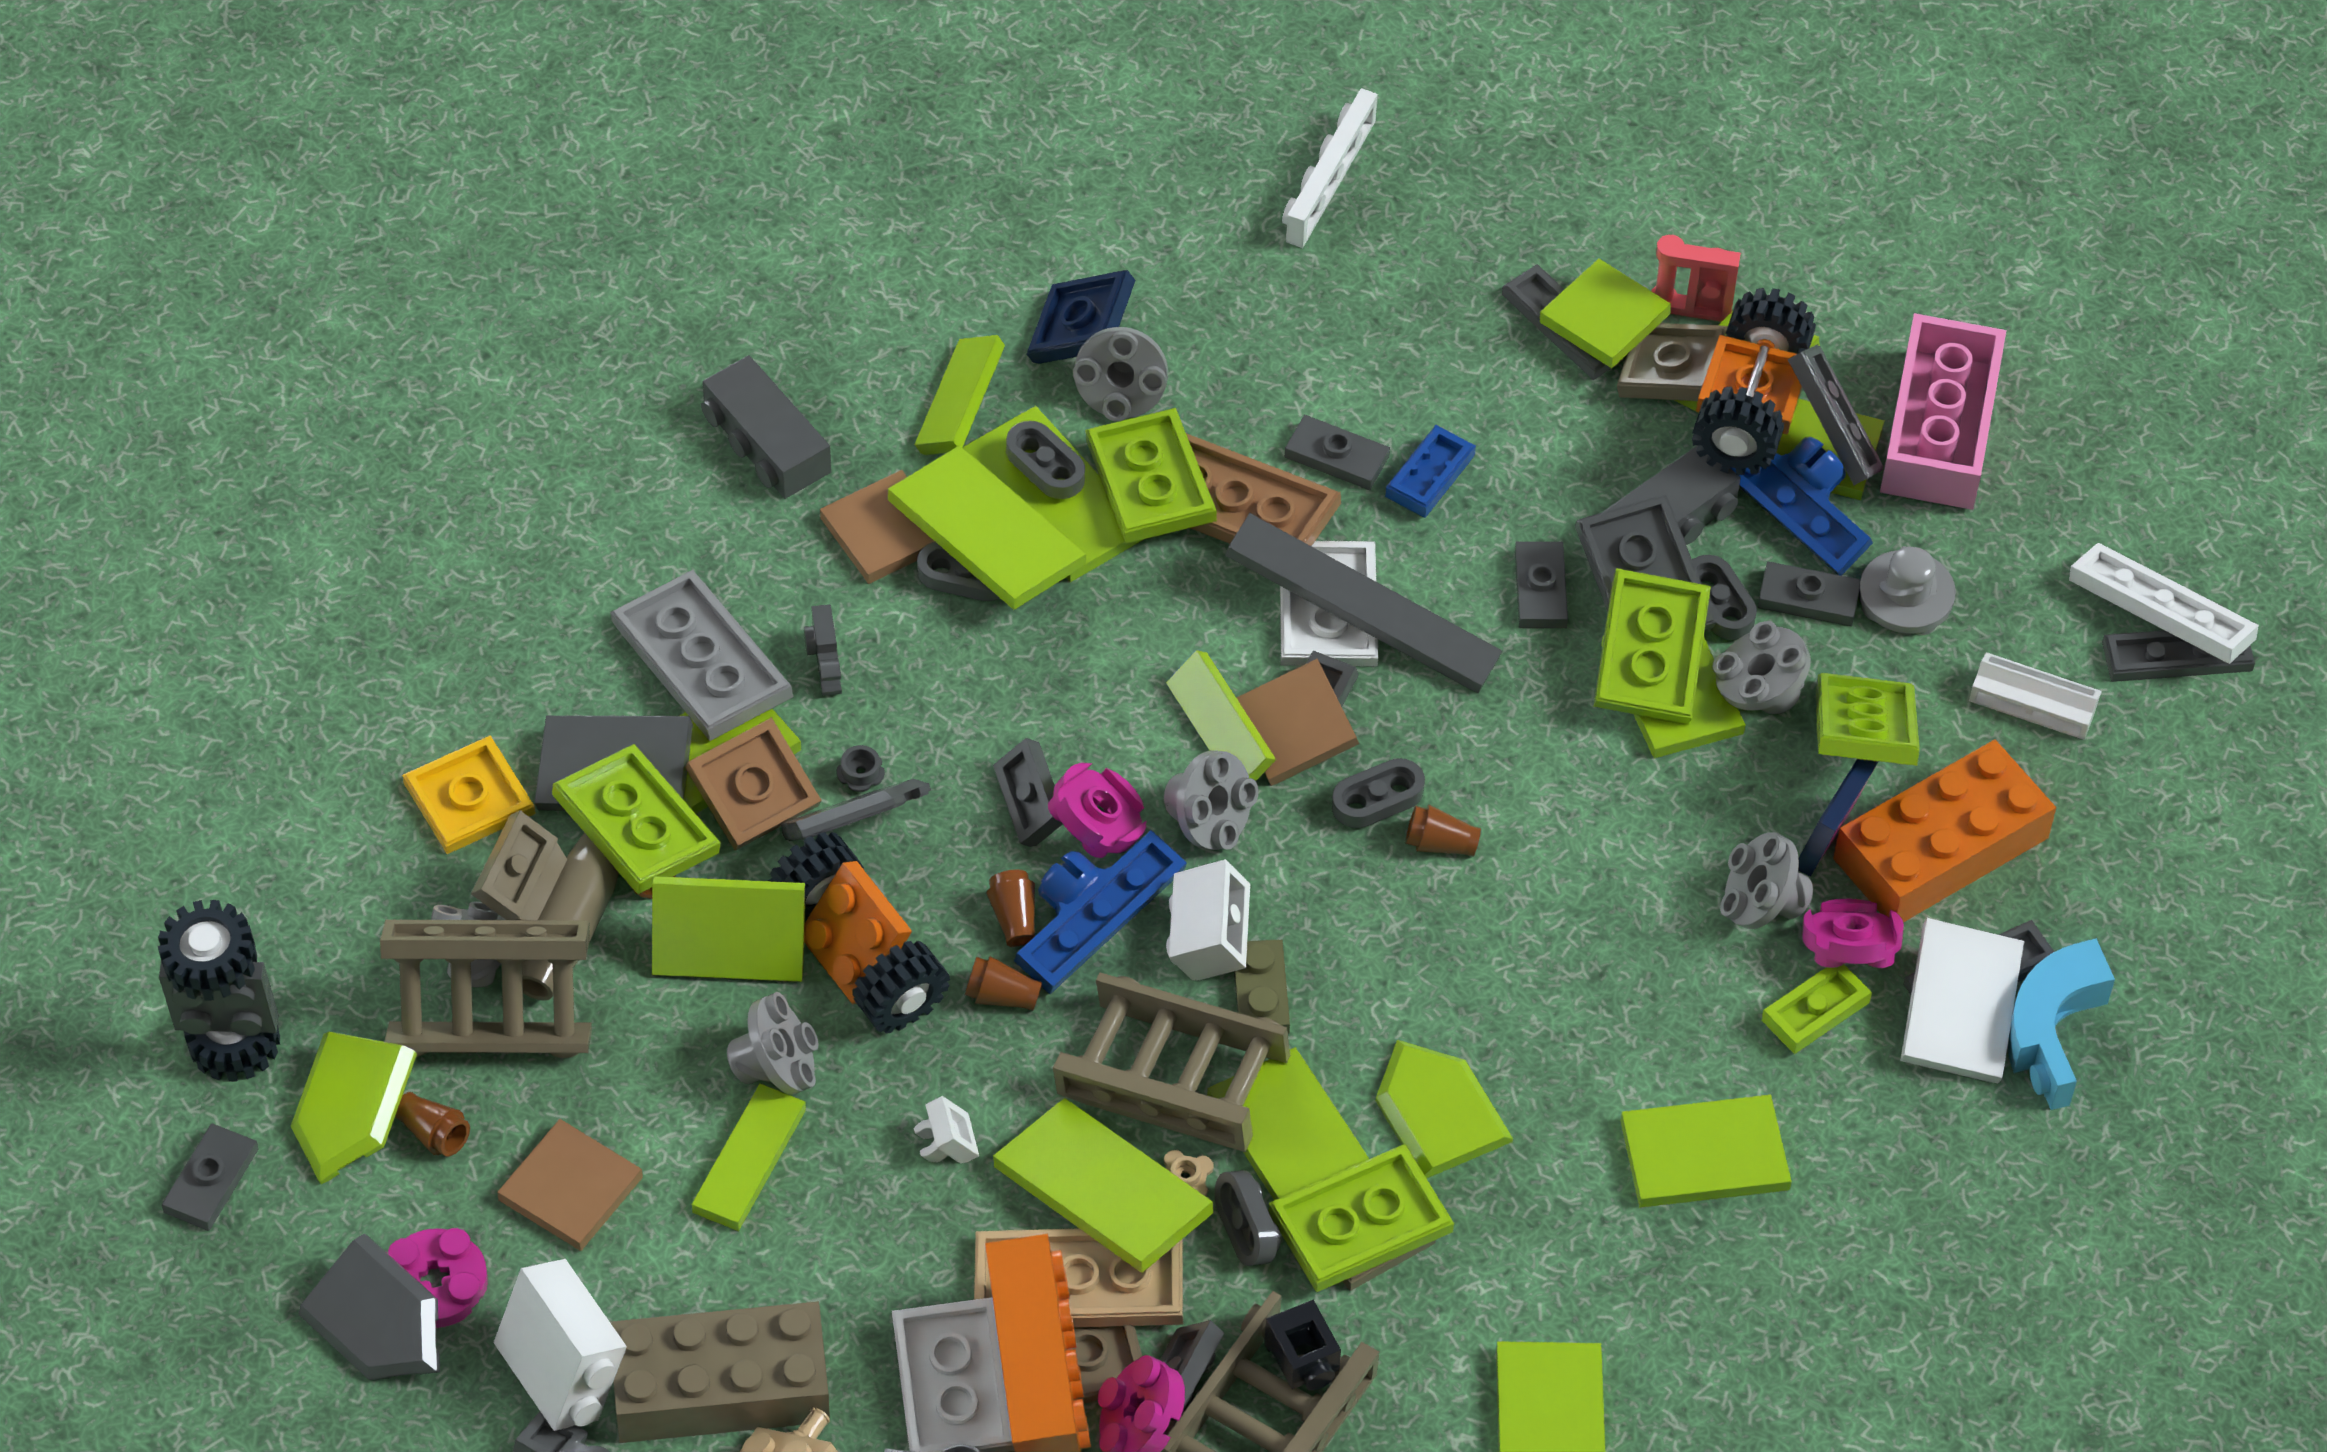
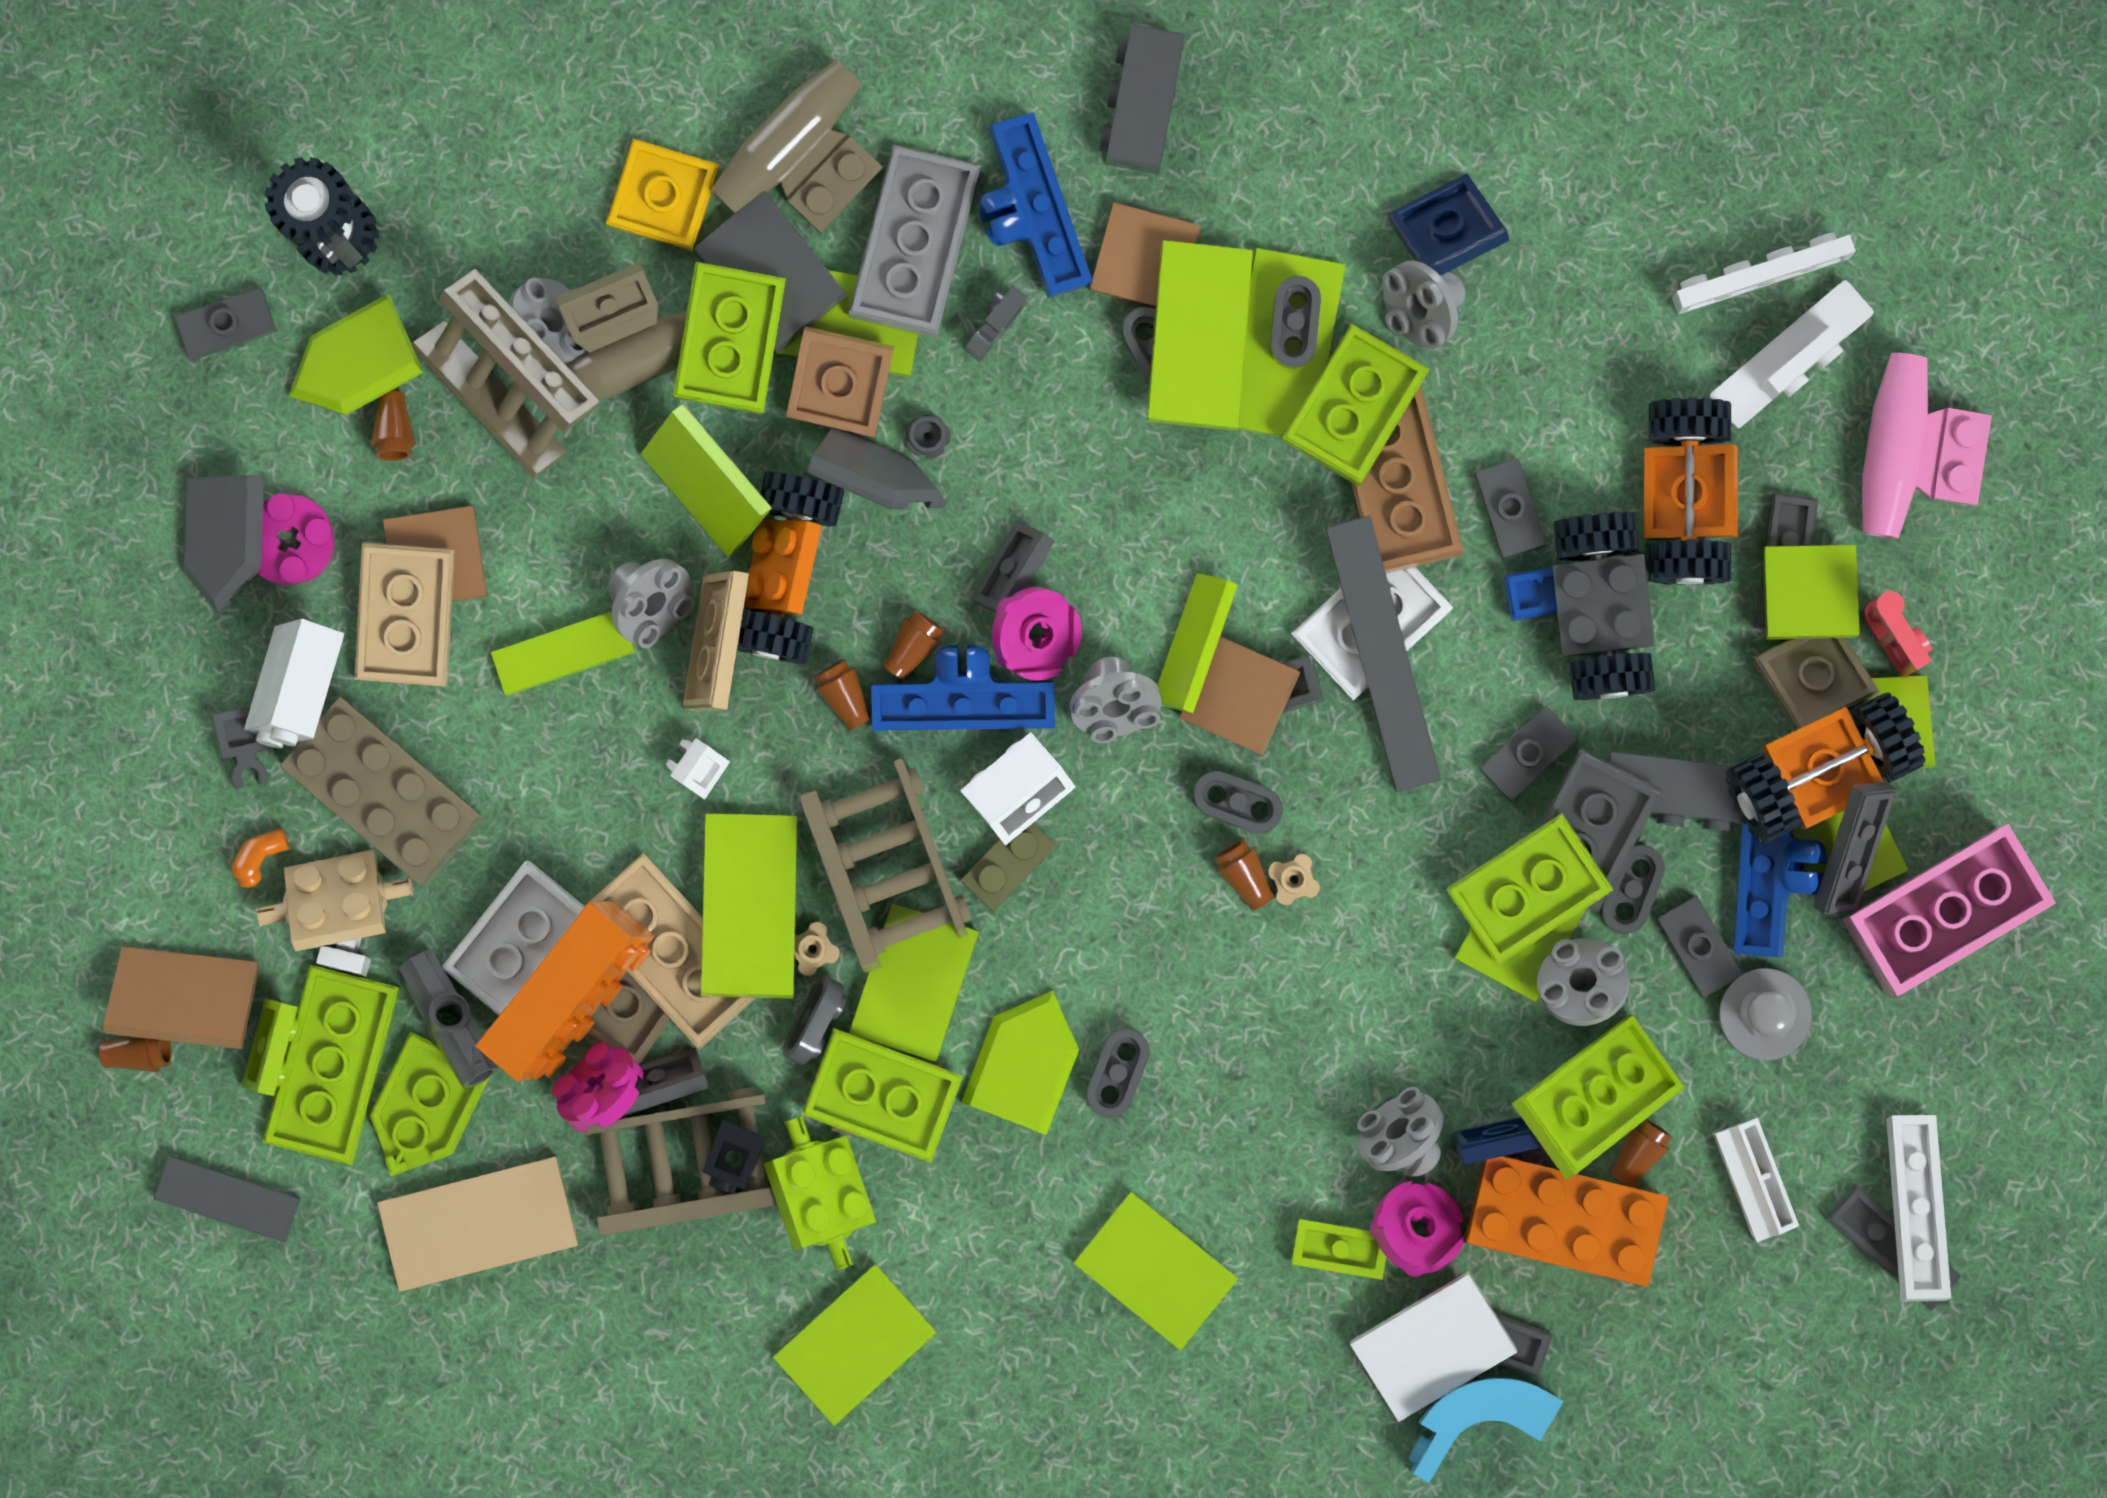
camera: 50 degrees right, 30 degrees up
lime tile [914,335,1005,455] -> none
none -> tan tile [354,542,455,686]
none -> tan tile [682,571,749,712]
none -> dark tan plate [711,59,883,233]
none -> lime plate [763,1116,876,1271]
none -> blue plate [979,112,1093,299]
none -> dark grey plate [1087,1029,1150,1118]
none -> tan plate [1268,854,1320,906]
none -> plate [1552,511,1656,700]
none -> dark orange cone [1610,1119,1672,1188]
none -> plate [1644,398,1738,585]
none -> white bracket [1709,280,1874,429]
none -> bright pink plate [1862,353,1992,539]

